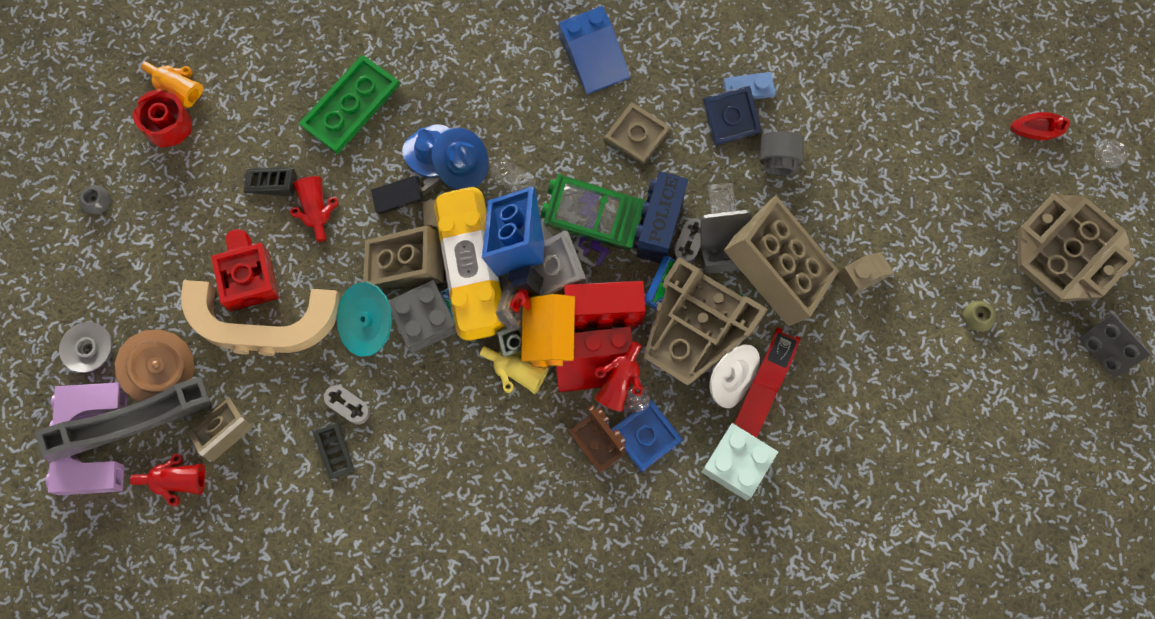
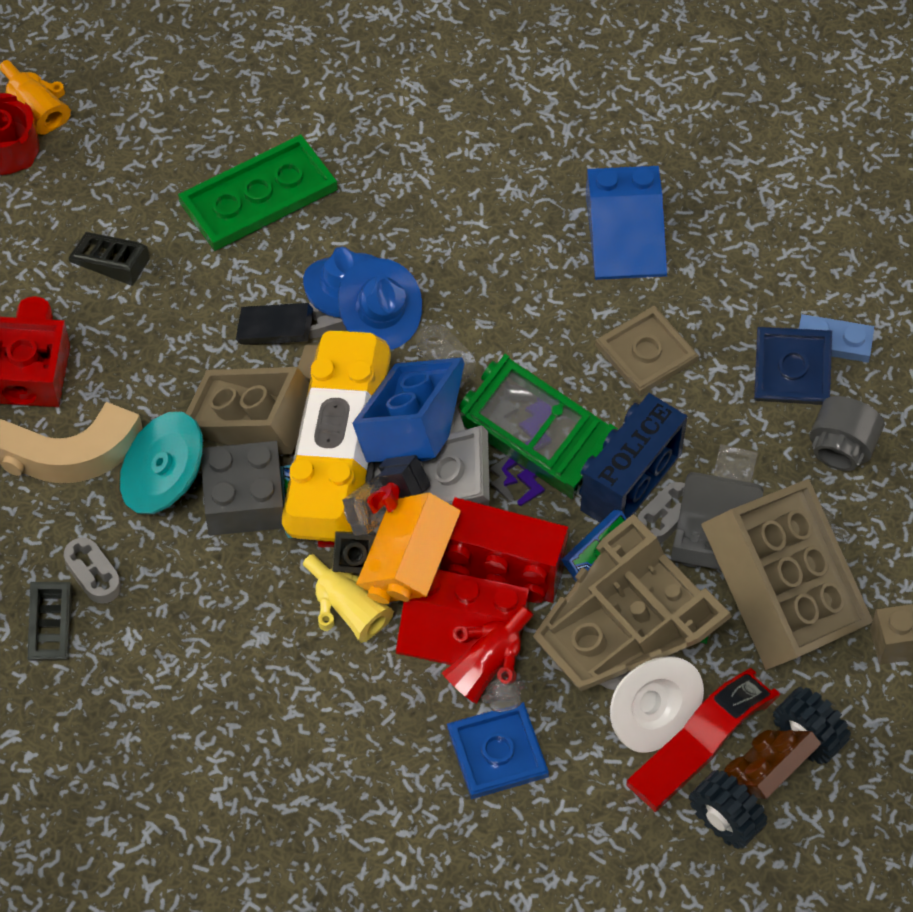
camera: 20 degrees right, 15 degrees down
red piece [290,176,339,242] -> none
reddish brown bracket [568,406,626,474] -> none
light aqua brick [702,423,778,501] -> none
none -> black plate [689,687,851,849]

